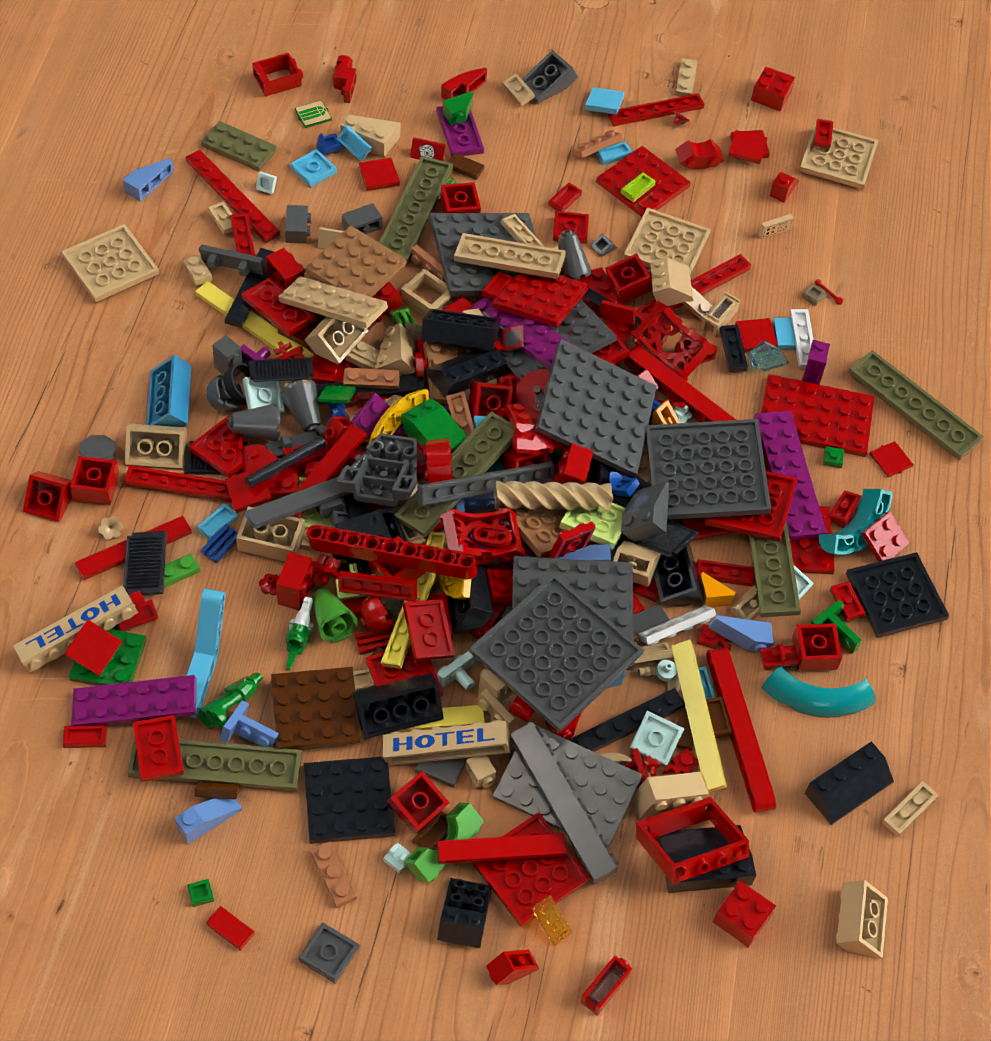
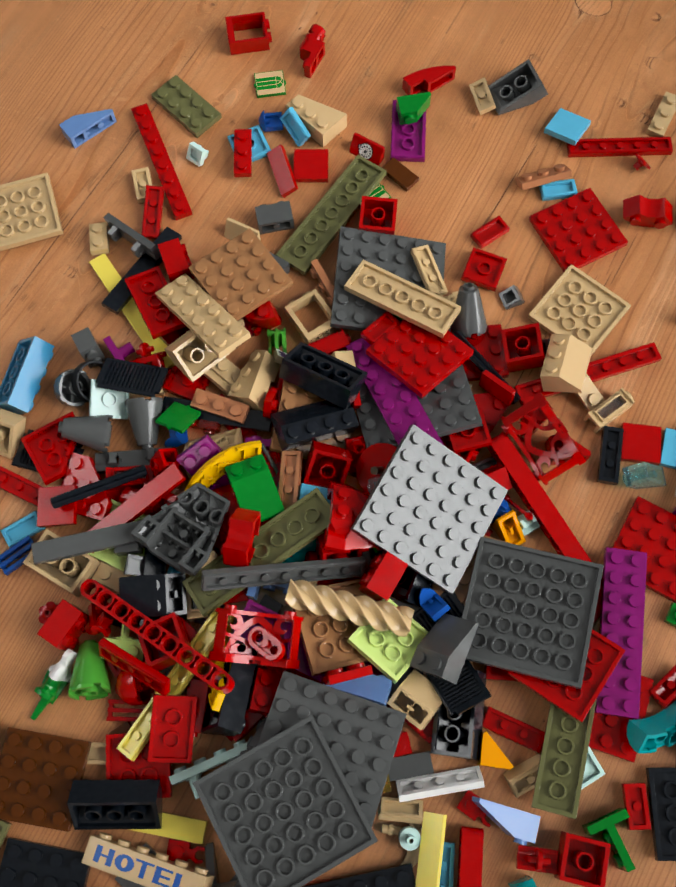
camera: 25 degrees right, 15 degrees up
dark grey brick [285,205,311,243] -> none
tan plate [476,688,515,725] -> none
piece [482,312,524,352] -> none
lime tile [621,172,656,202] -> none
none -> red plate [234,129,252,178]
none -> red tile [267,144,298,198]

